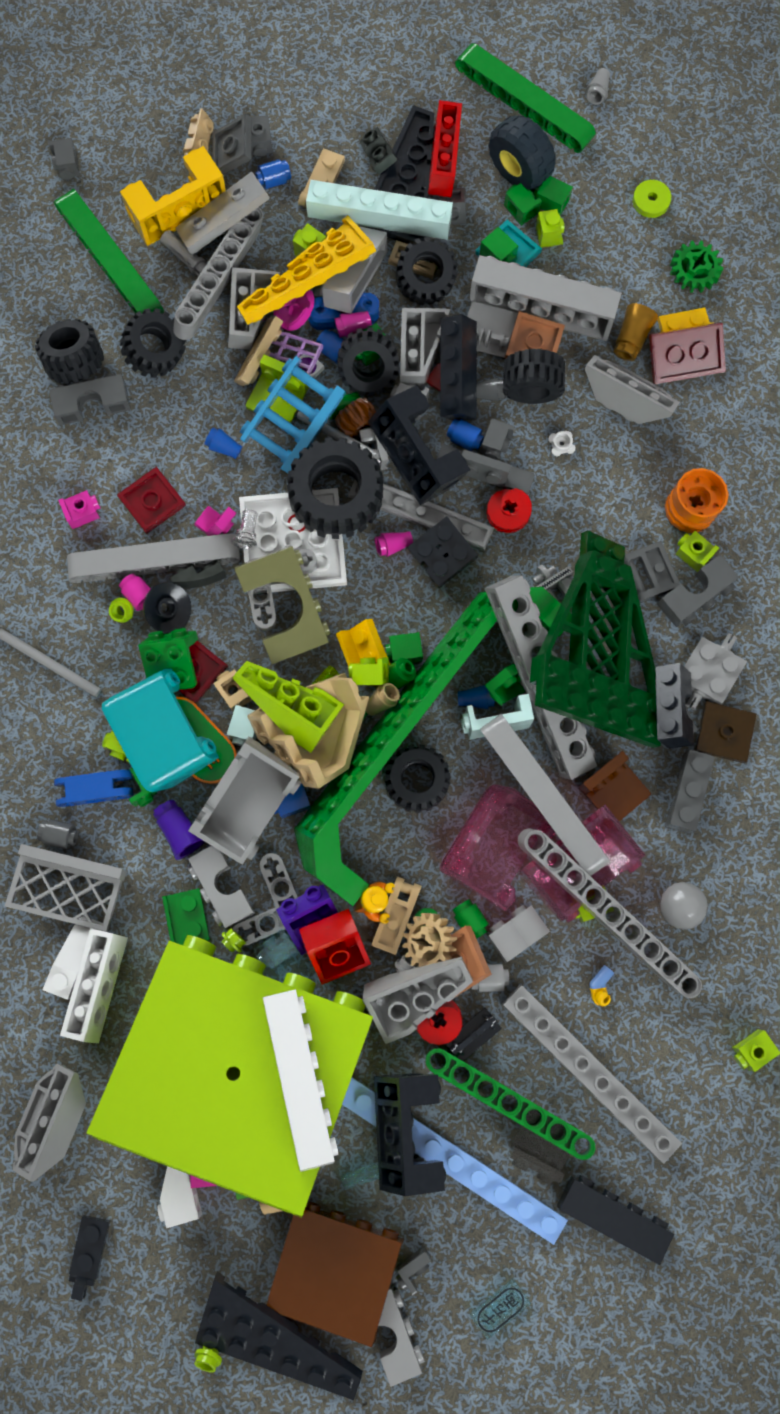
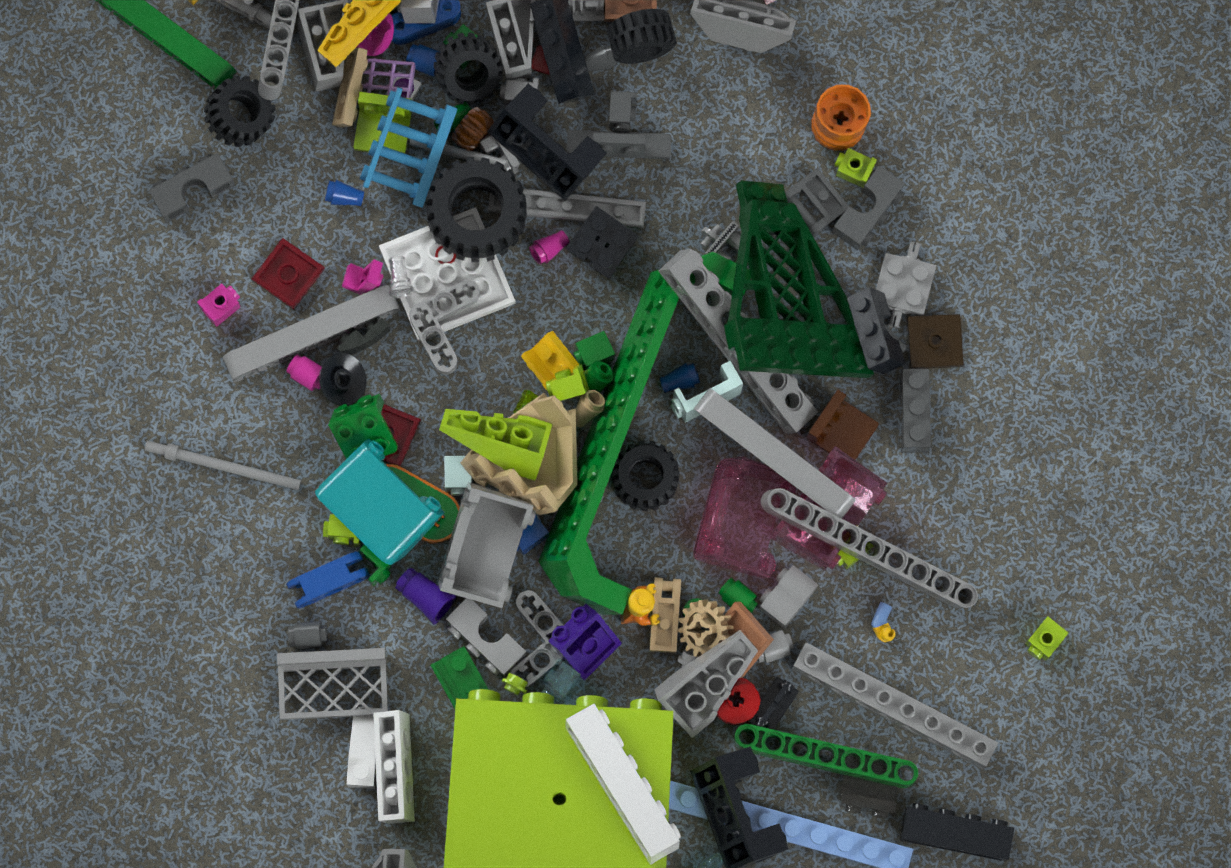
camera: 20 degrees left, 0 degrees up
black tyre [35,319,104,384] -> none
lime plate [109,597,134,623] -> none
tan brick [213,669,252,712] -> none
olive arch [234,546,331,664] -> none
red brick [299,908,371,985] -> none
dark pink cone [334,311,372,338] -> none
blue brick [446,419,485,452] -> none
green bracket [485,663,525,705] -> none
red piece [486,488,532,534] -> none
white plate [549,431,575,457] -> none
light grey piece [660,882,708,930] -> none

